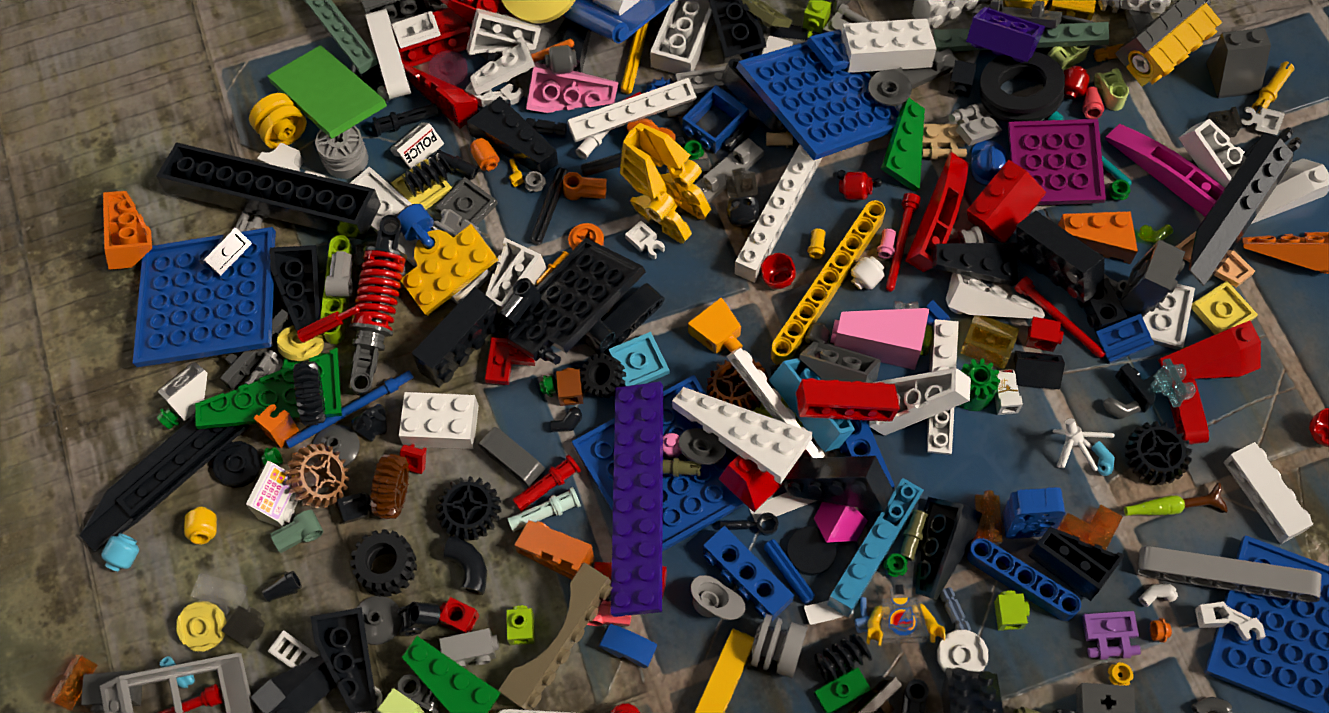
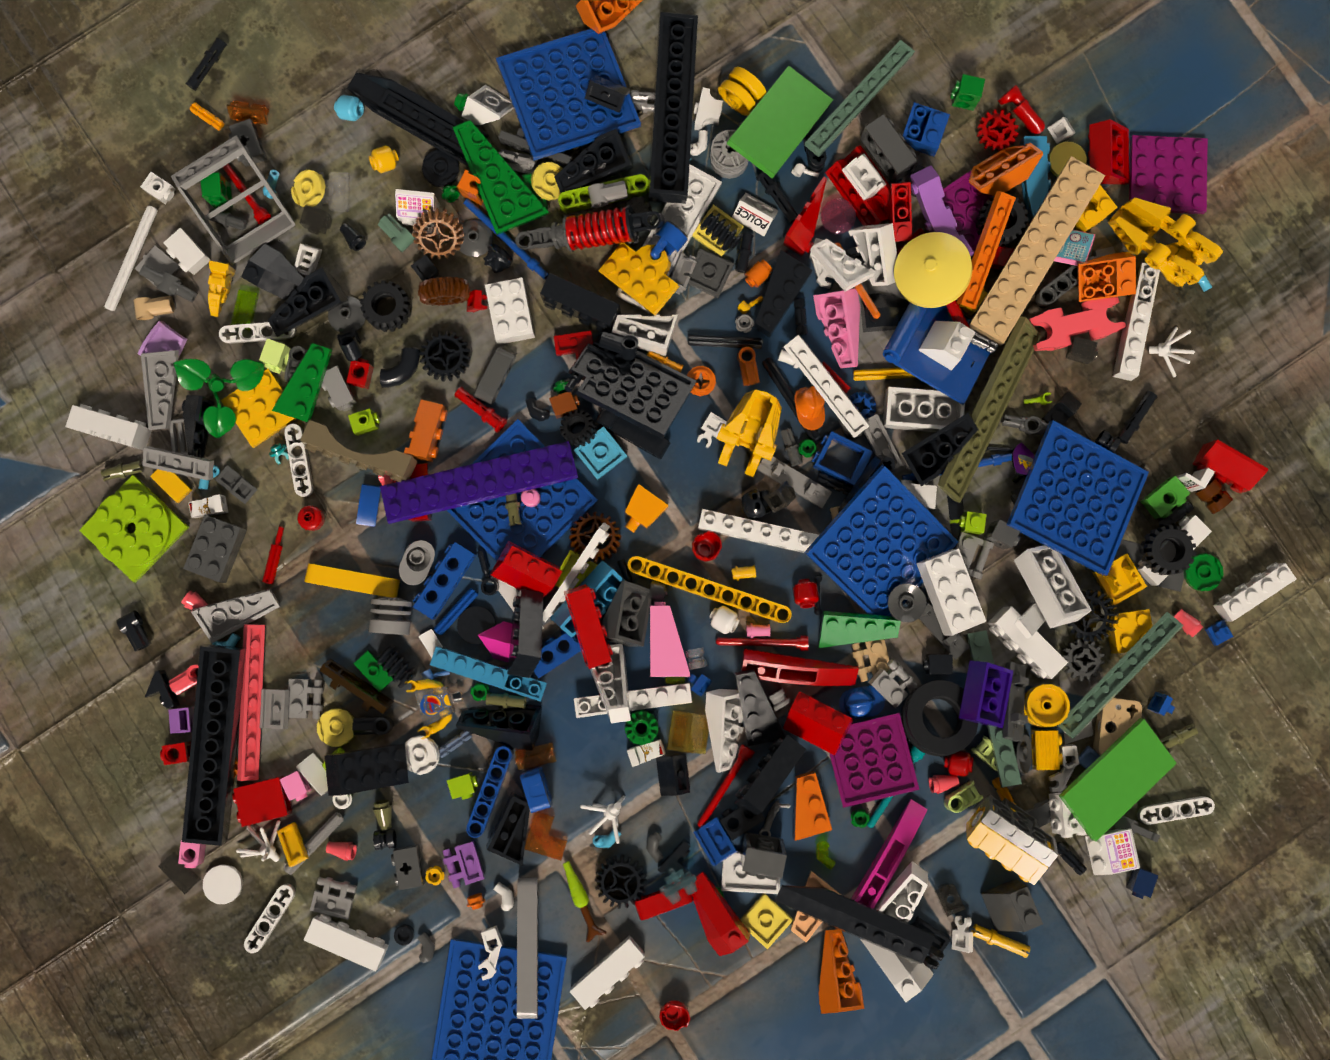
camera: 75 degrees right, 20 degrees up
black gear [293,361,326,426] -> none
red axle [297,305,360,343] -> none
white beam [365,9,411,99] -> none
light aqua pin [507,487,581,533] -> none
dark grey head [545,45,577,75] -> none
white wing [672,387,812,484] -> none
dark grey dish [678,428,726,465] -> none
blue wing [806,30,849,73] -> none
red brick [1026,316,1064,352] -> none

